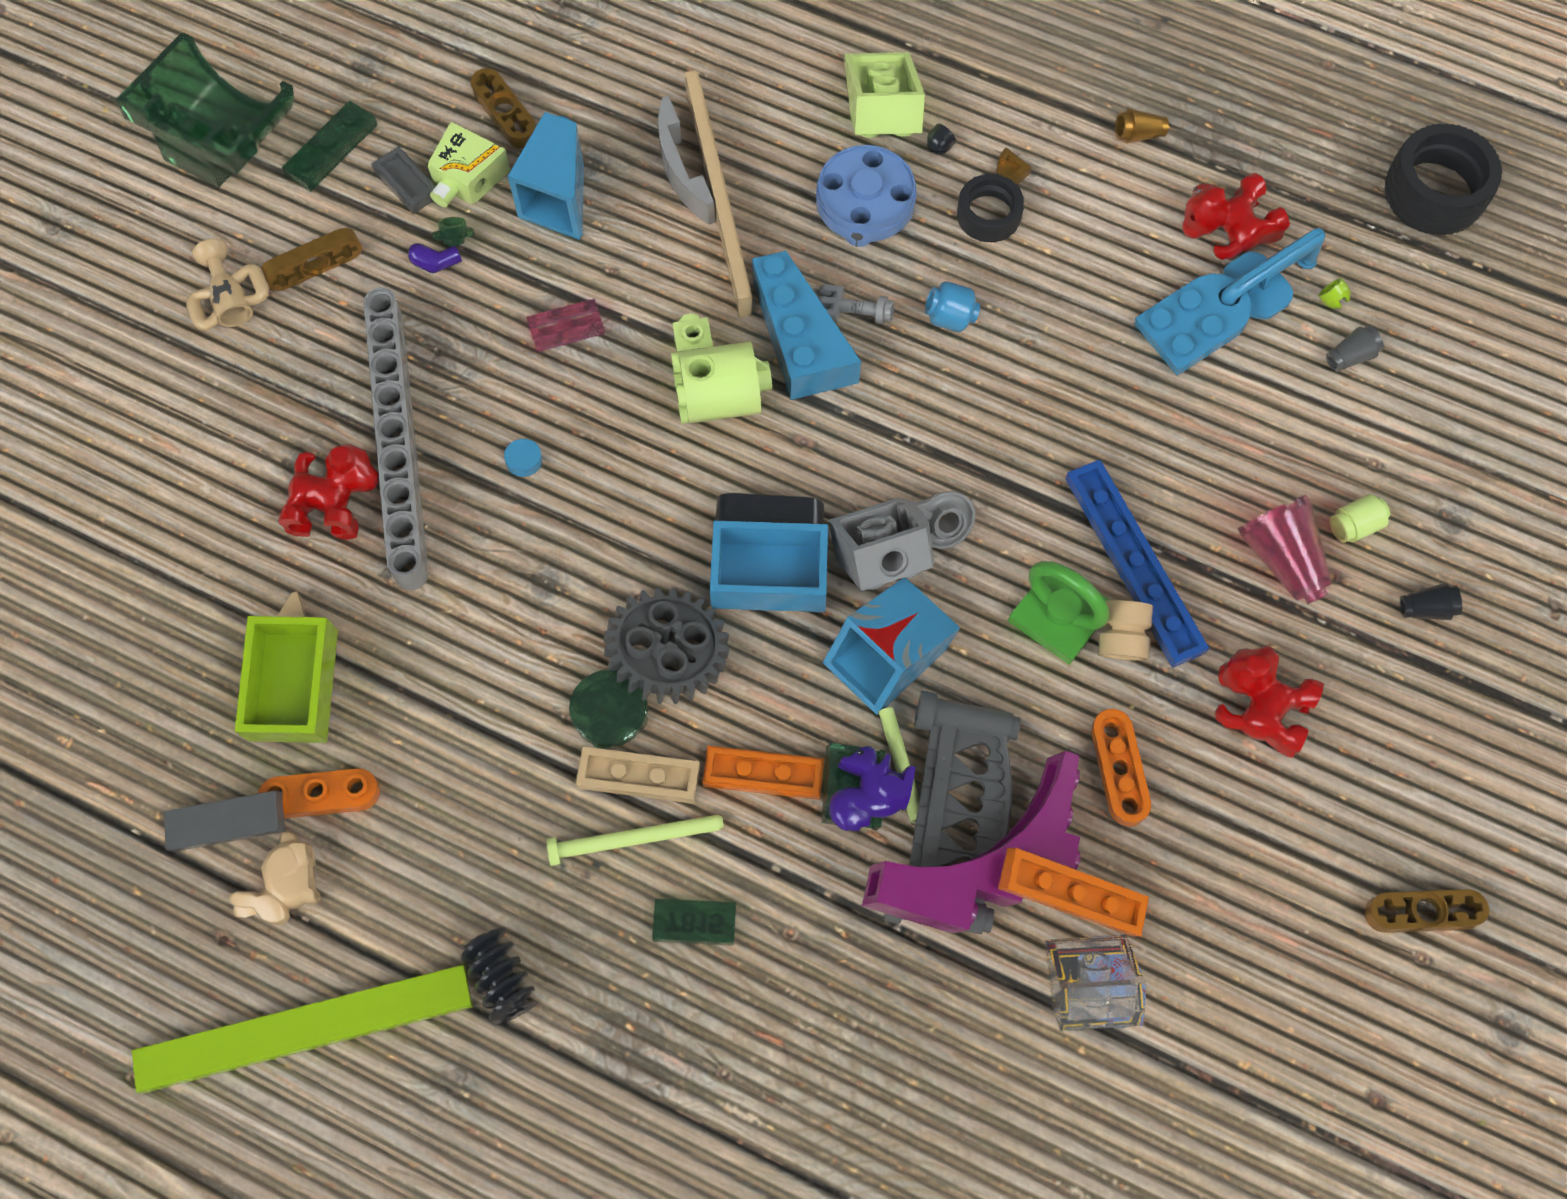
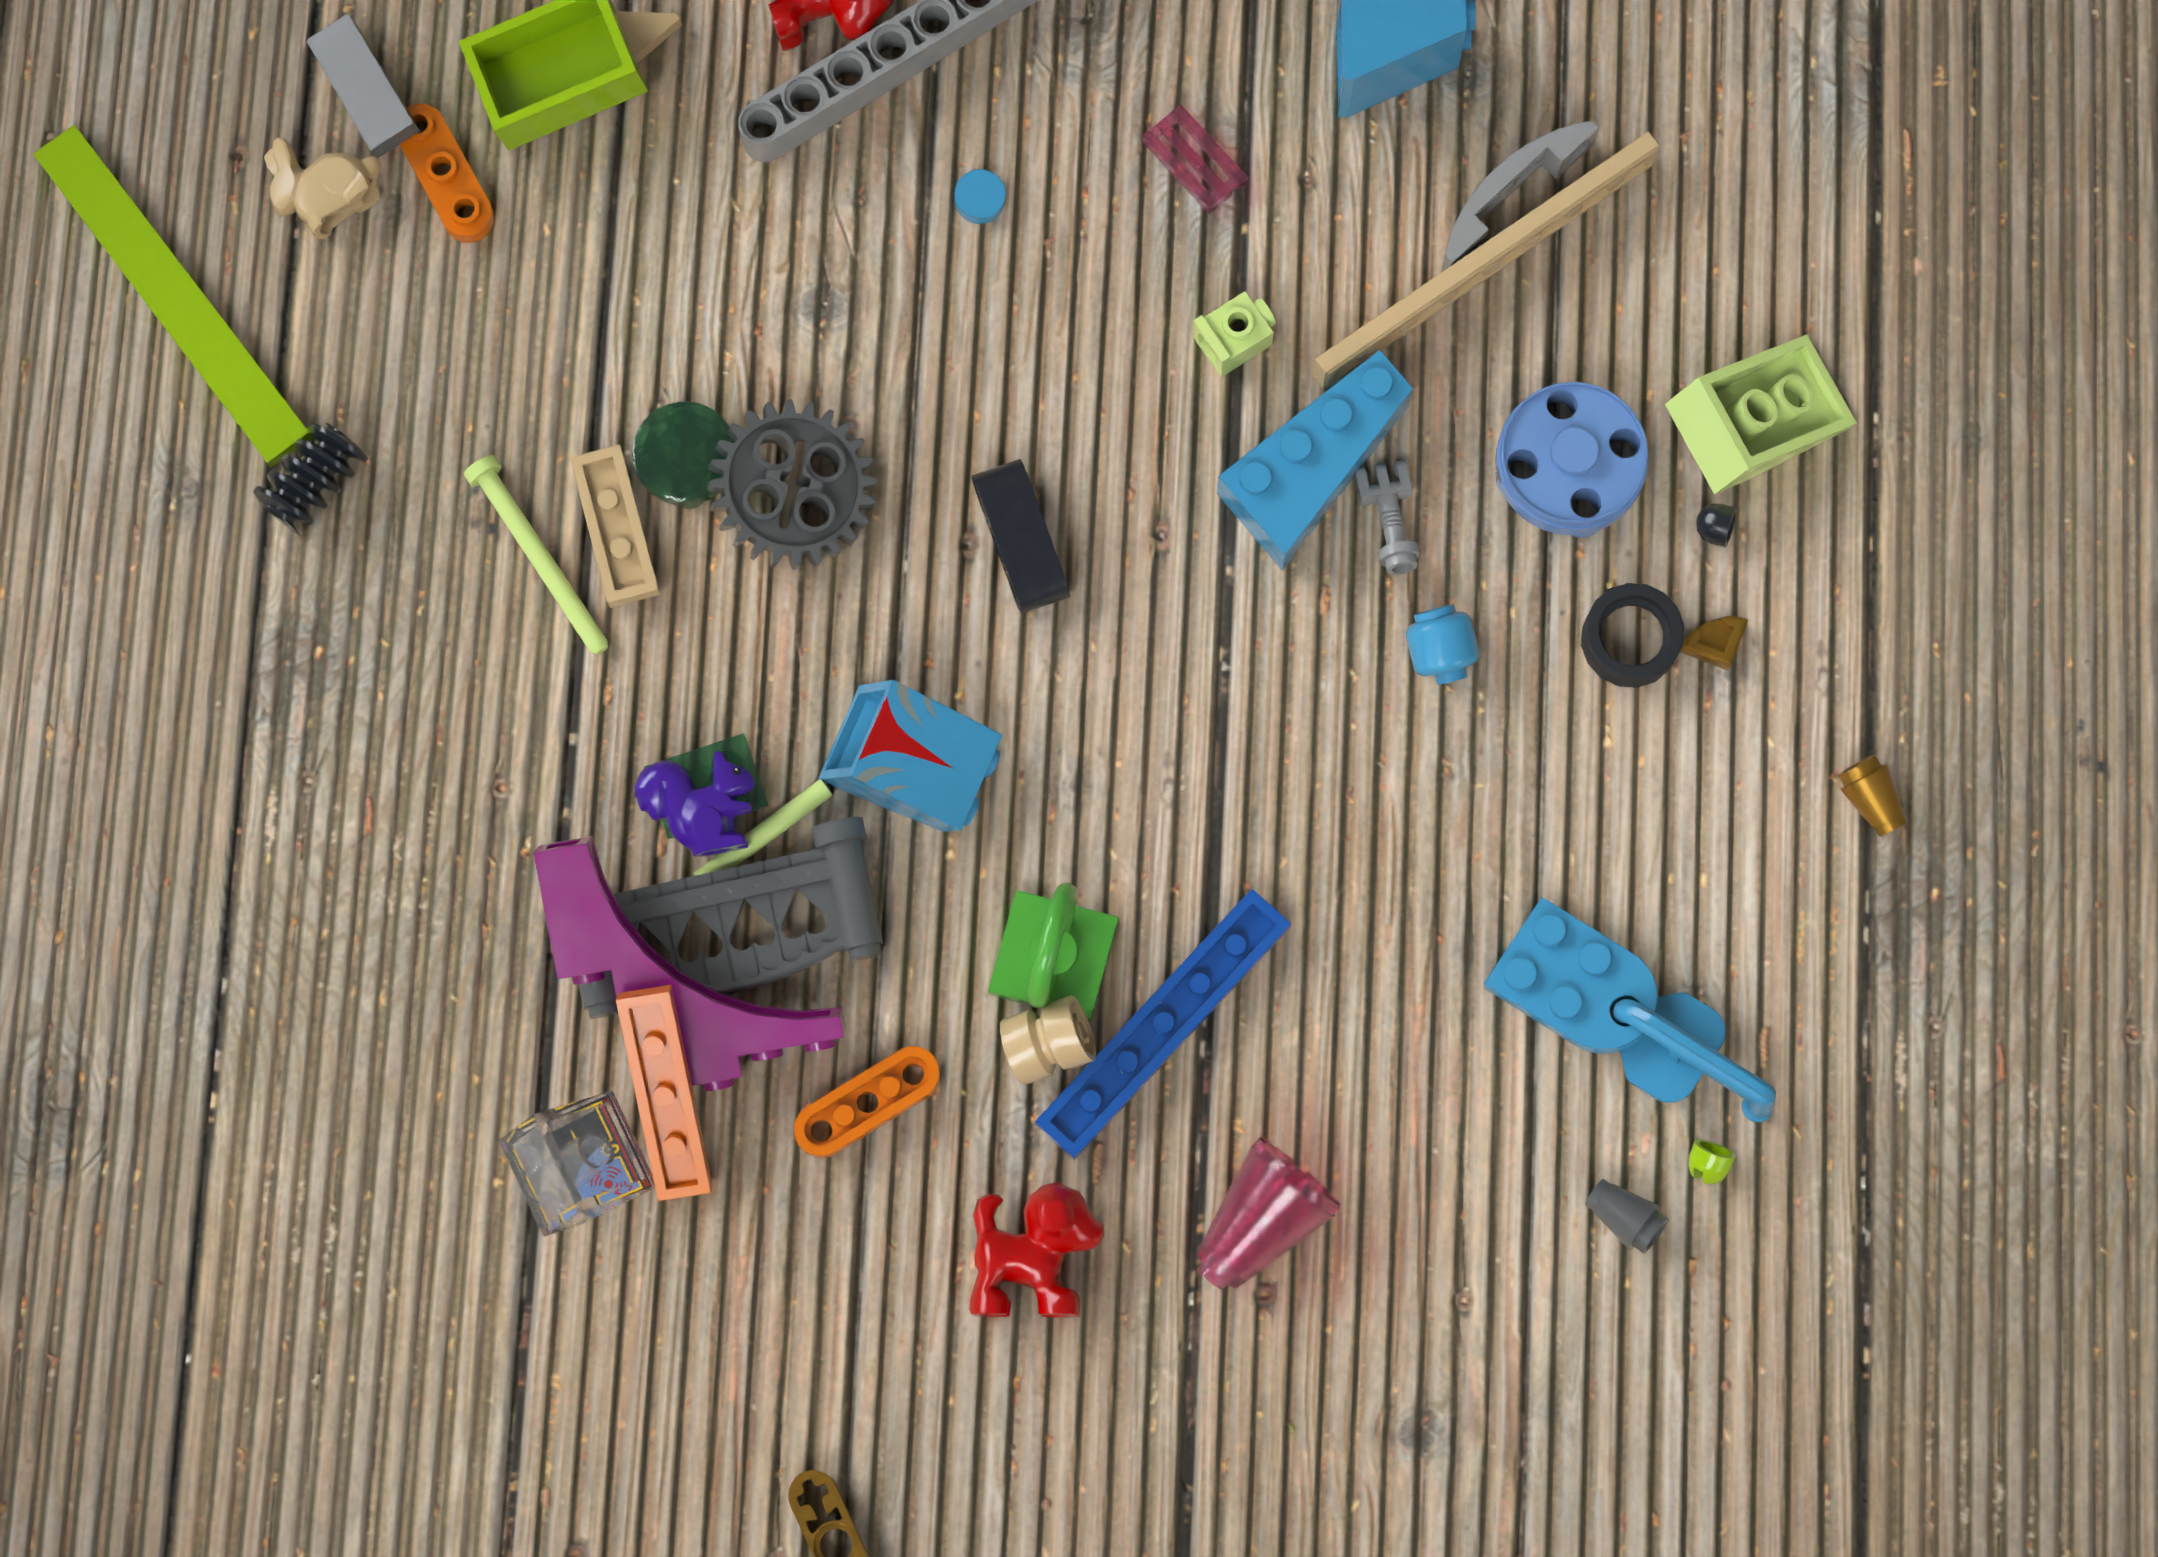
camera: 70 degrees right, 10 degrees up
clear green tile [652,899,737,946] -> none
yellowish green cylinder [671,341,772,424] -> none
orange tile [702,746,825,800] -> none
dark azure piece [710,521,828,612] -> none
light grey brick [828,491,975,591] -> none
red animal [1182,172,1290,260] -> none
yellowish green brick [1329,494,1390,543] -> none
black tyre [1384,123,1502,235] -> none
black cone [1400,583,1462,620] -> none

